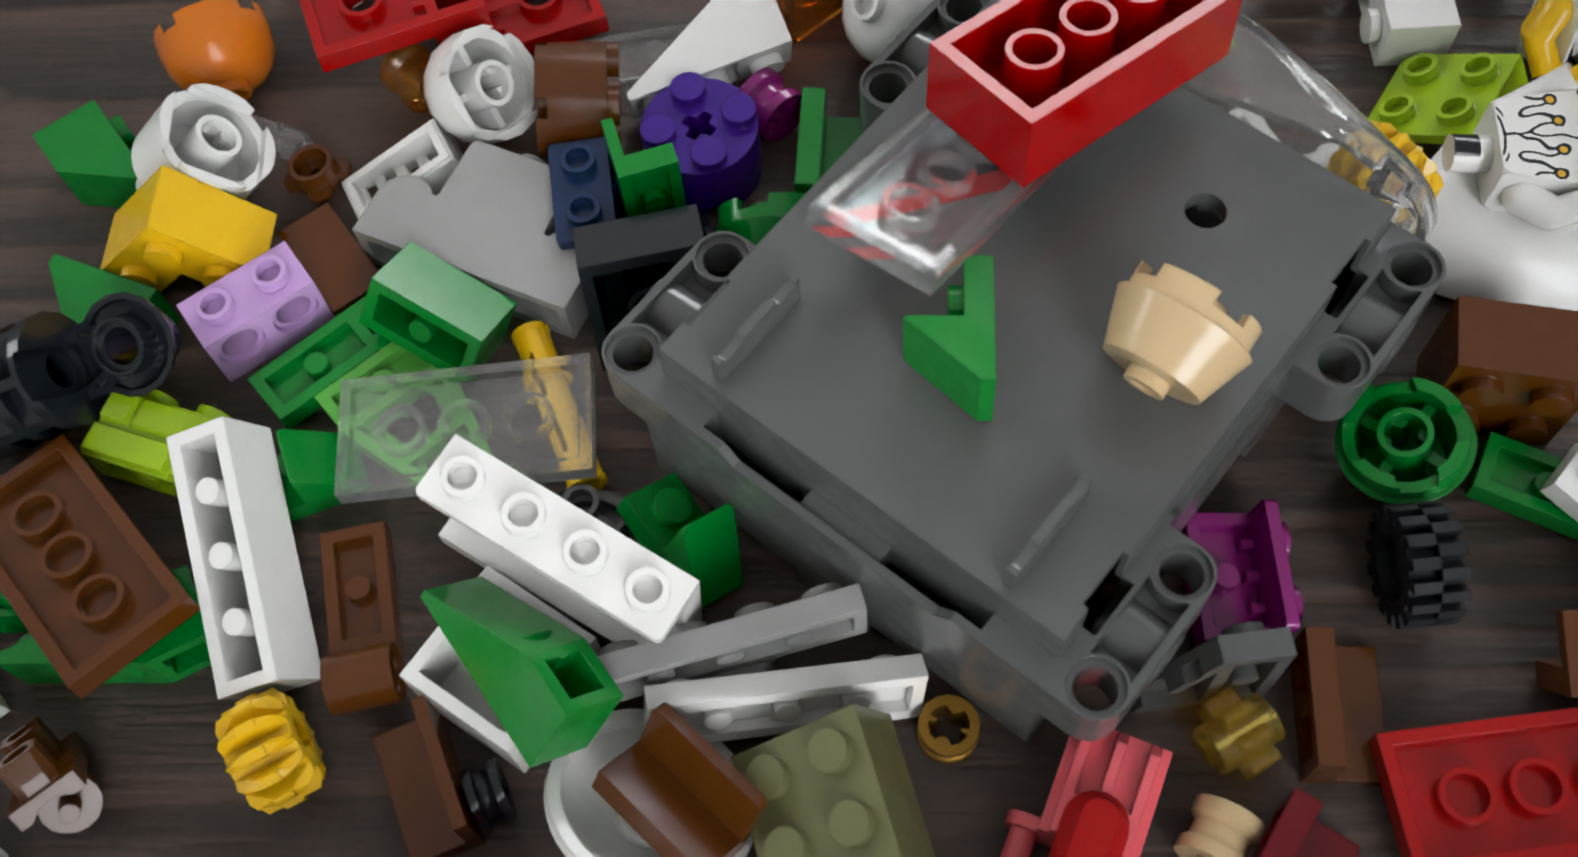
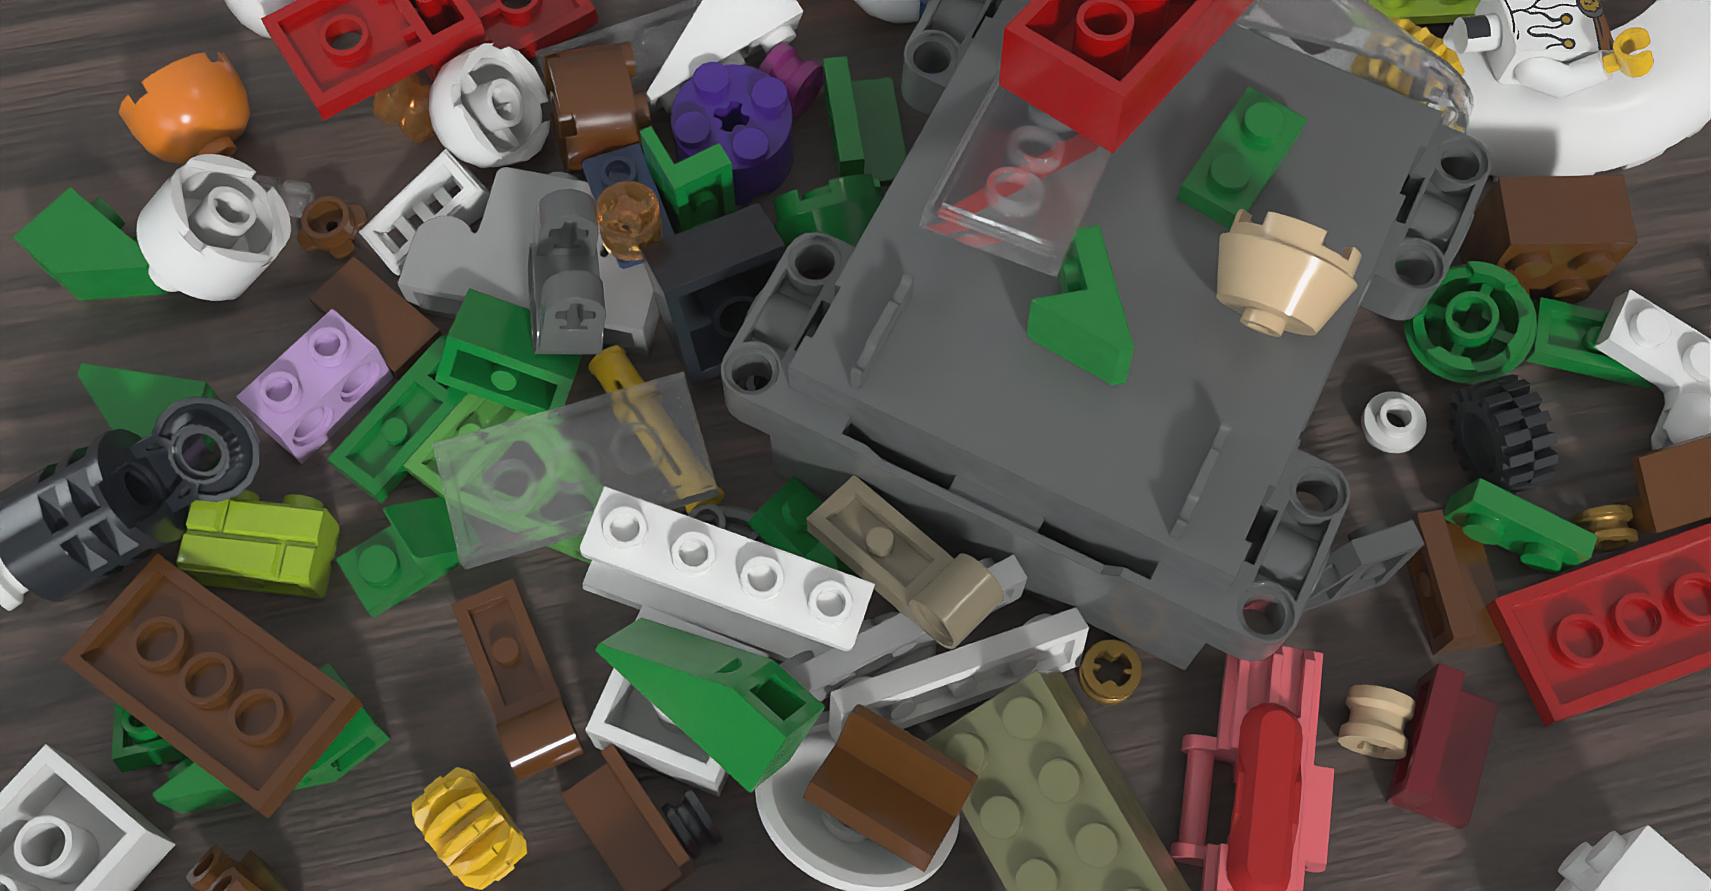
camera: 20 degrees left, 5 degrees up
yellow brick [100,165,277,293] -> none
white brick [166,416,321,699] -> none
magenta bracket [1181,499,1303,647] -> none
clear yellow gear [1193,687,1285,782] -> none
none -> dark grey piece [528,189,606,354]
none -> clear orange wheel [596,181,664,261]
none -> dark tan plate [806,475,1004,649]
none -> green plate [1176,86,1308,229]
none -> white plate [1361,392,1427,453]
none -> green plate [1443,478,1598,574]
none -> pearl gold bush [1571,505,1638,554]

